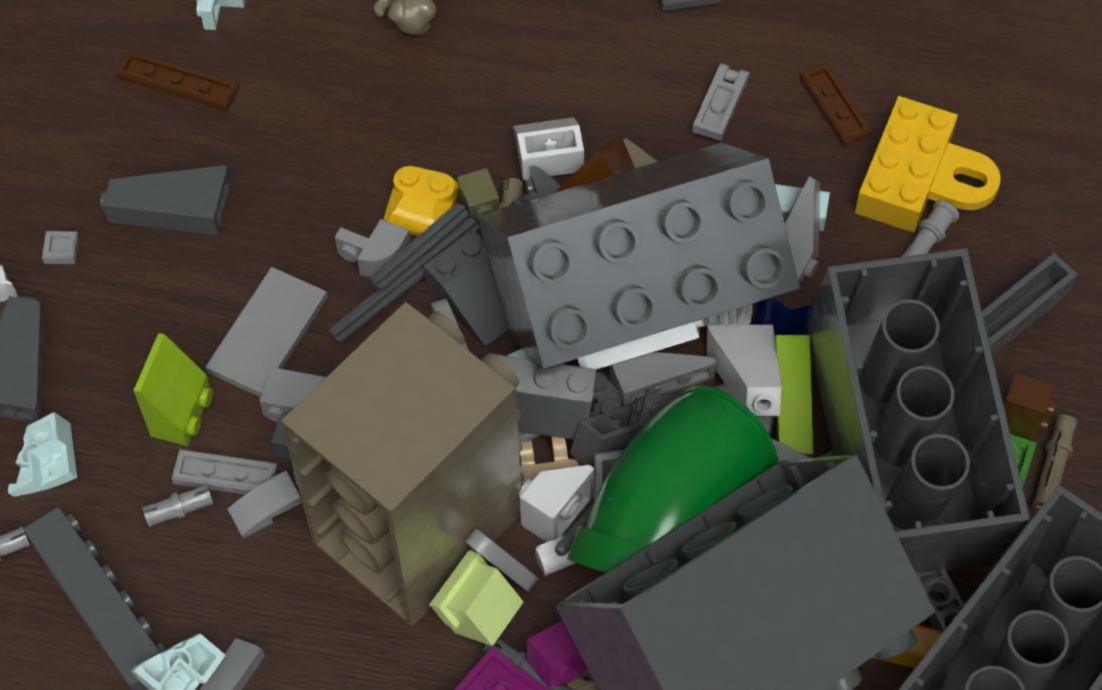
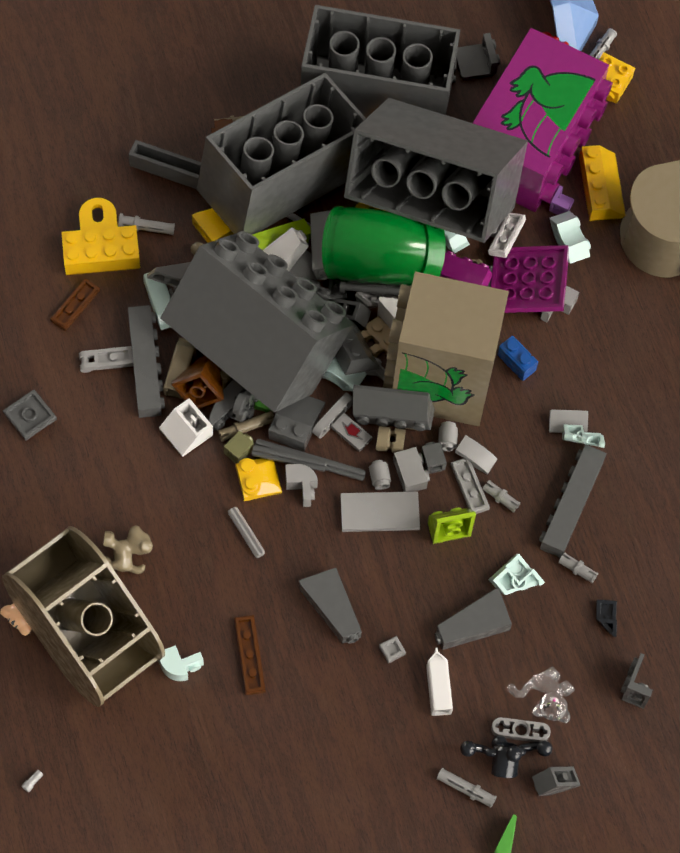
camera: 125 degrees left, 5 degrees up
none -> dark grey brick [128,305,165,418]
none -> light grey axle [228,507,265,558]
none -> light grey brick [369,460,391,490]
none -> blue brick [497,336,538,381]

